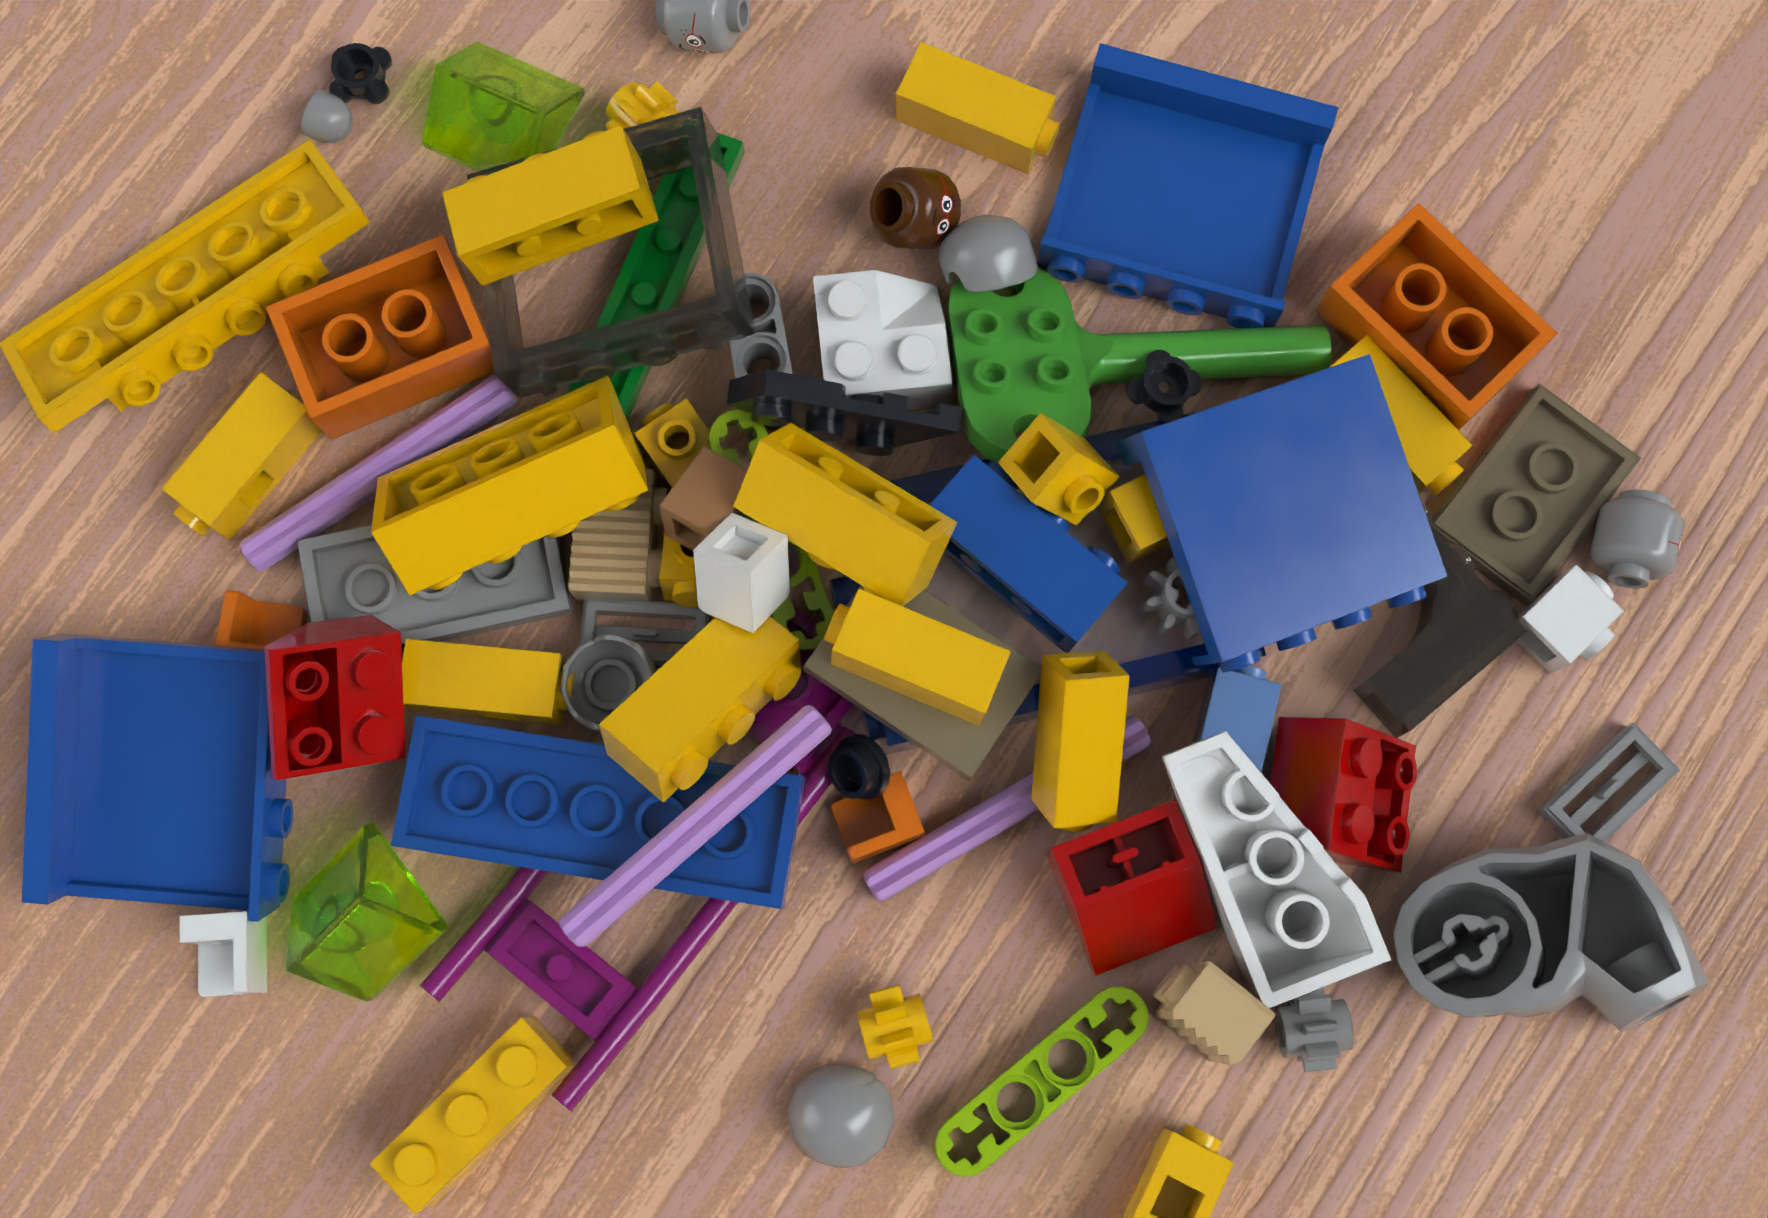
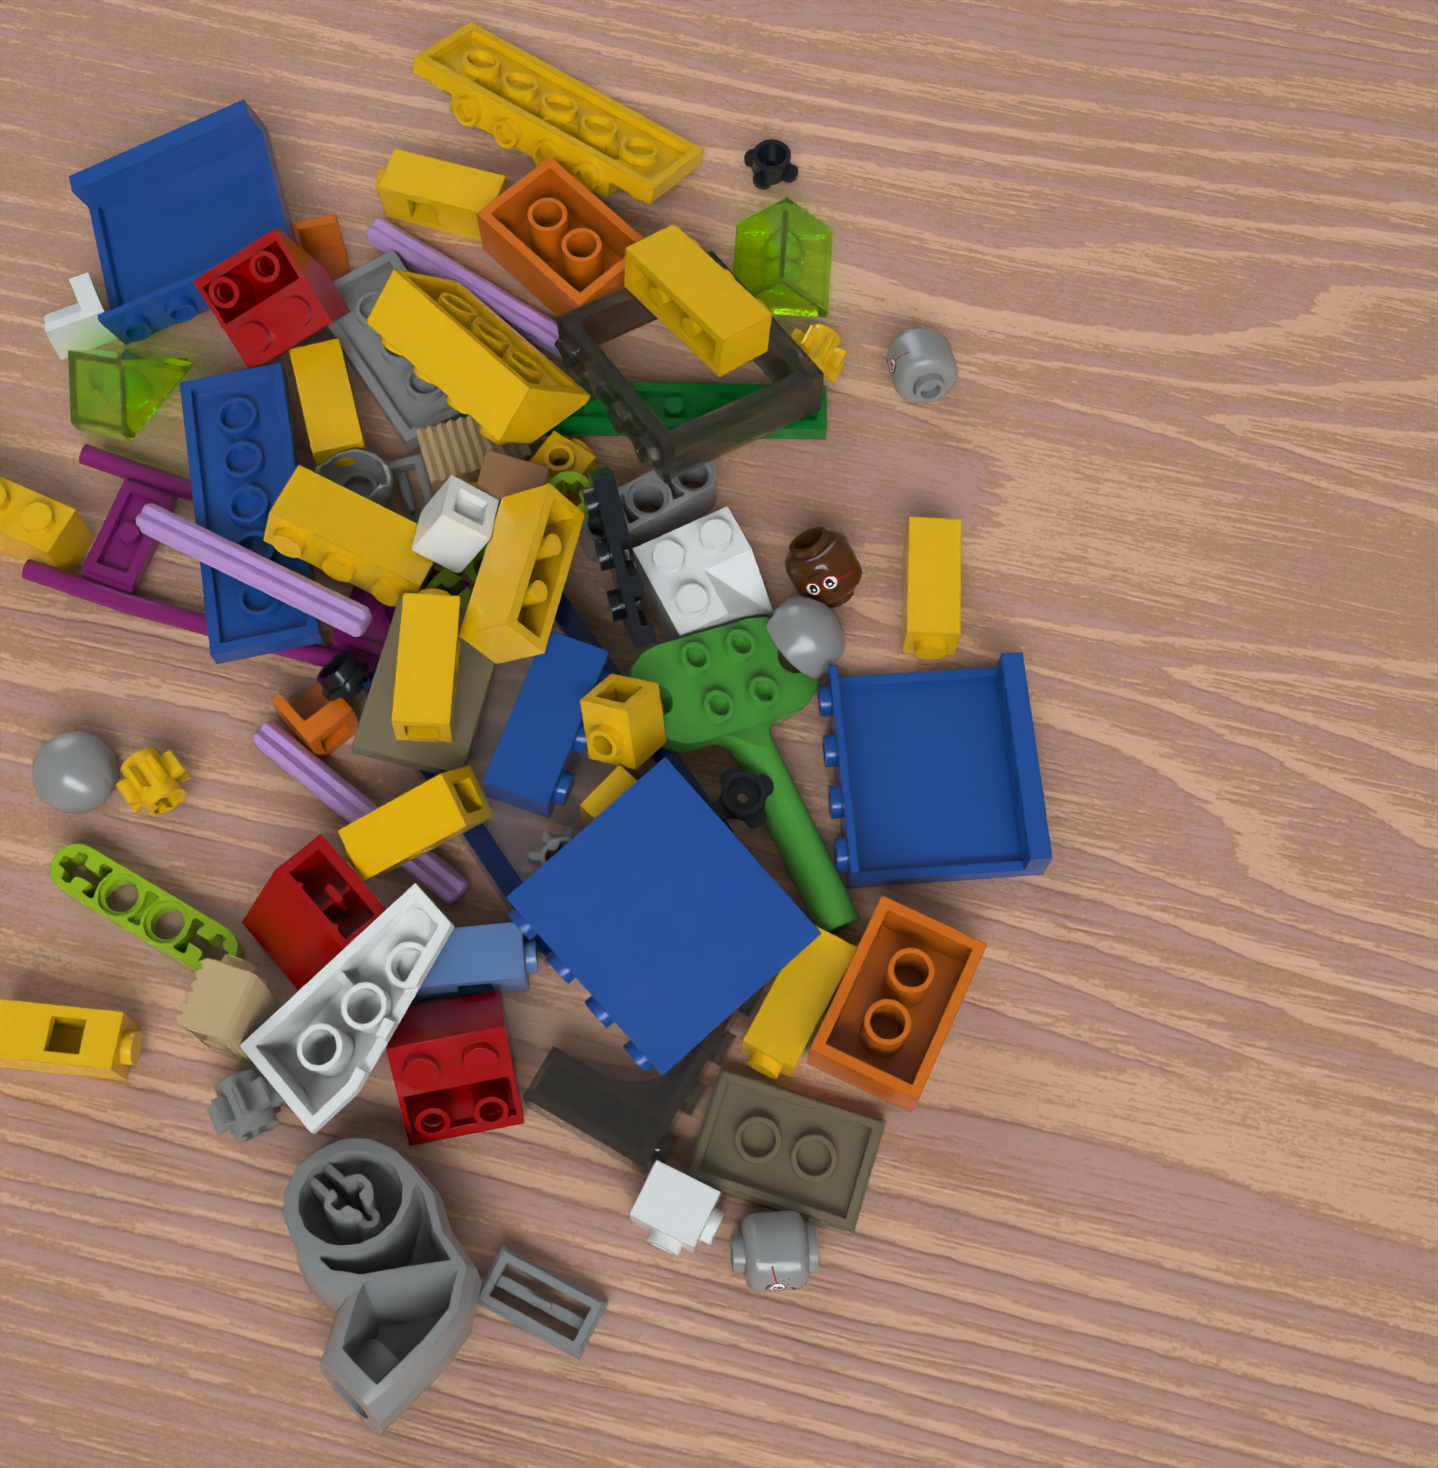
camera: 65 degrees right, 10 degrees down
light grey hinge [301,89,353,143] -> none

